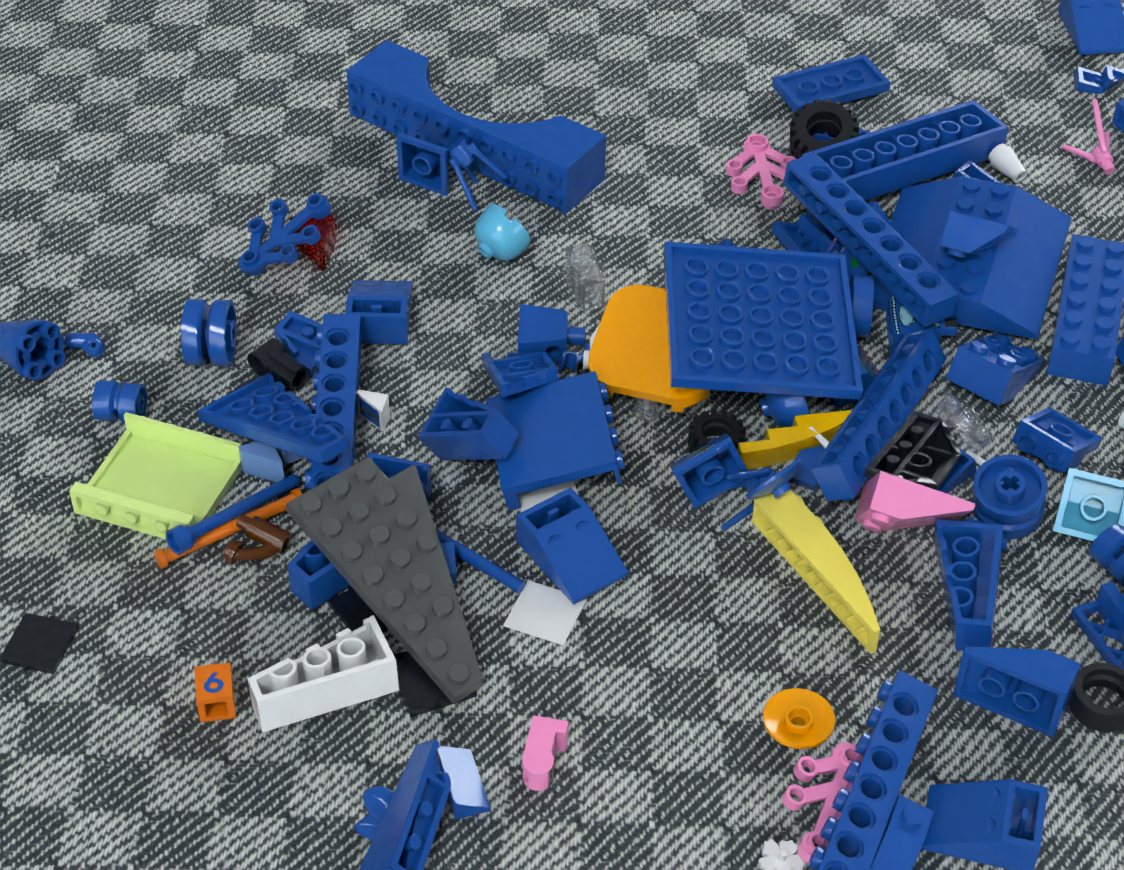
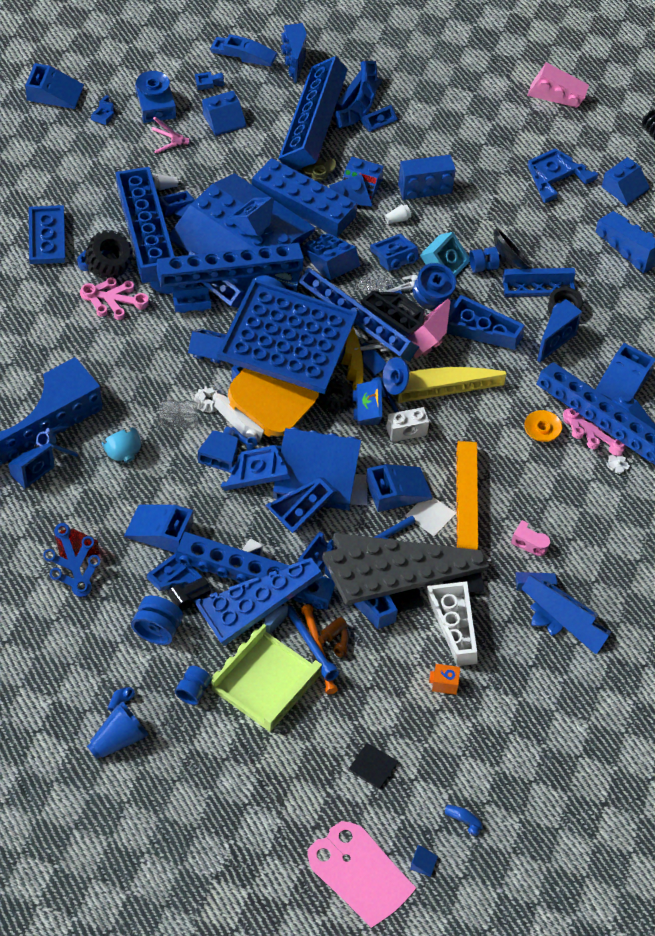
camera: 75 degrees left, 10 degrees up
none -> white brick [386,407,429,442]
none -> light orange beam [456,441,478,550]

